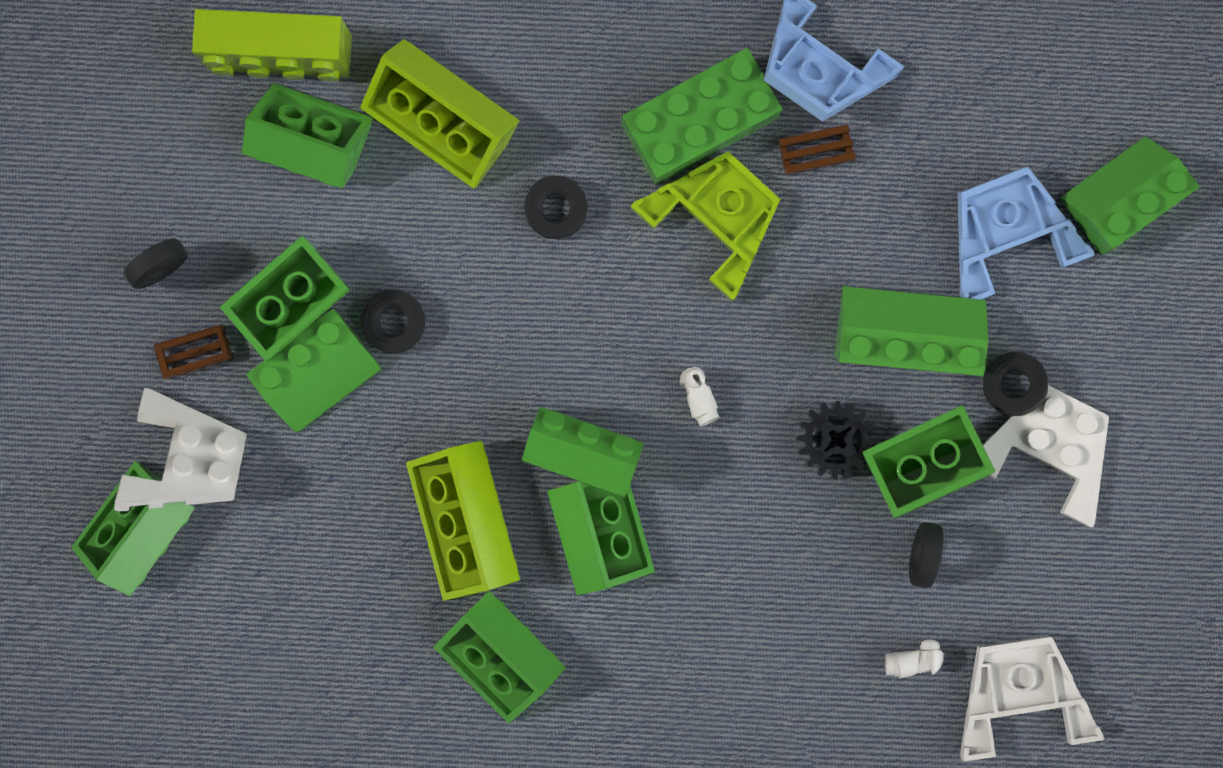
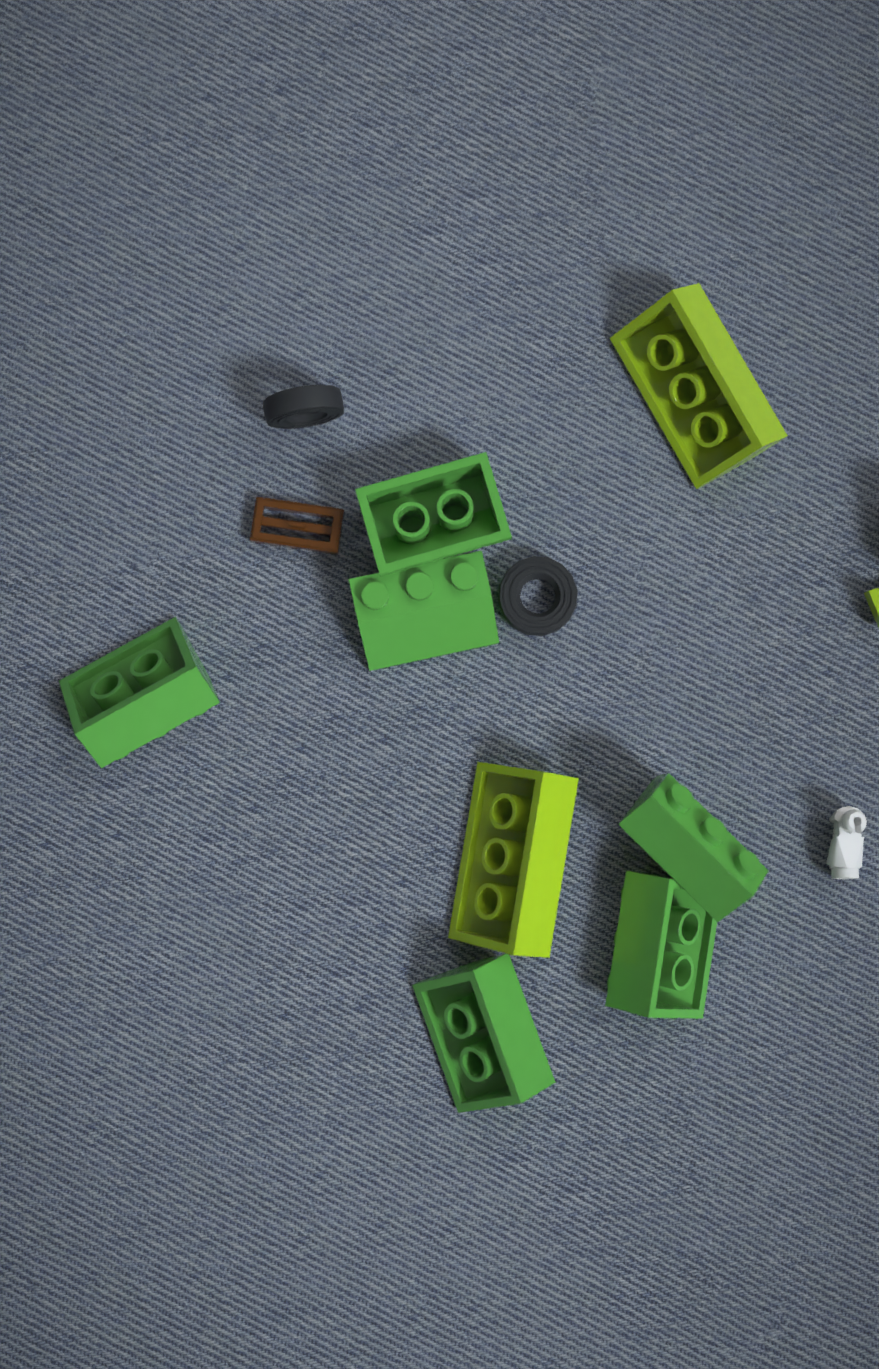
camera: 25 degrees right, 0 degrees up
white wing [114,388,247,511] -> none
lime brick [192,9,352,82] -> none
bright green slope [242,83,373,189] -> none
black tyre [524,175,588,240] -> none

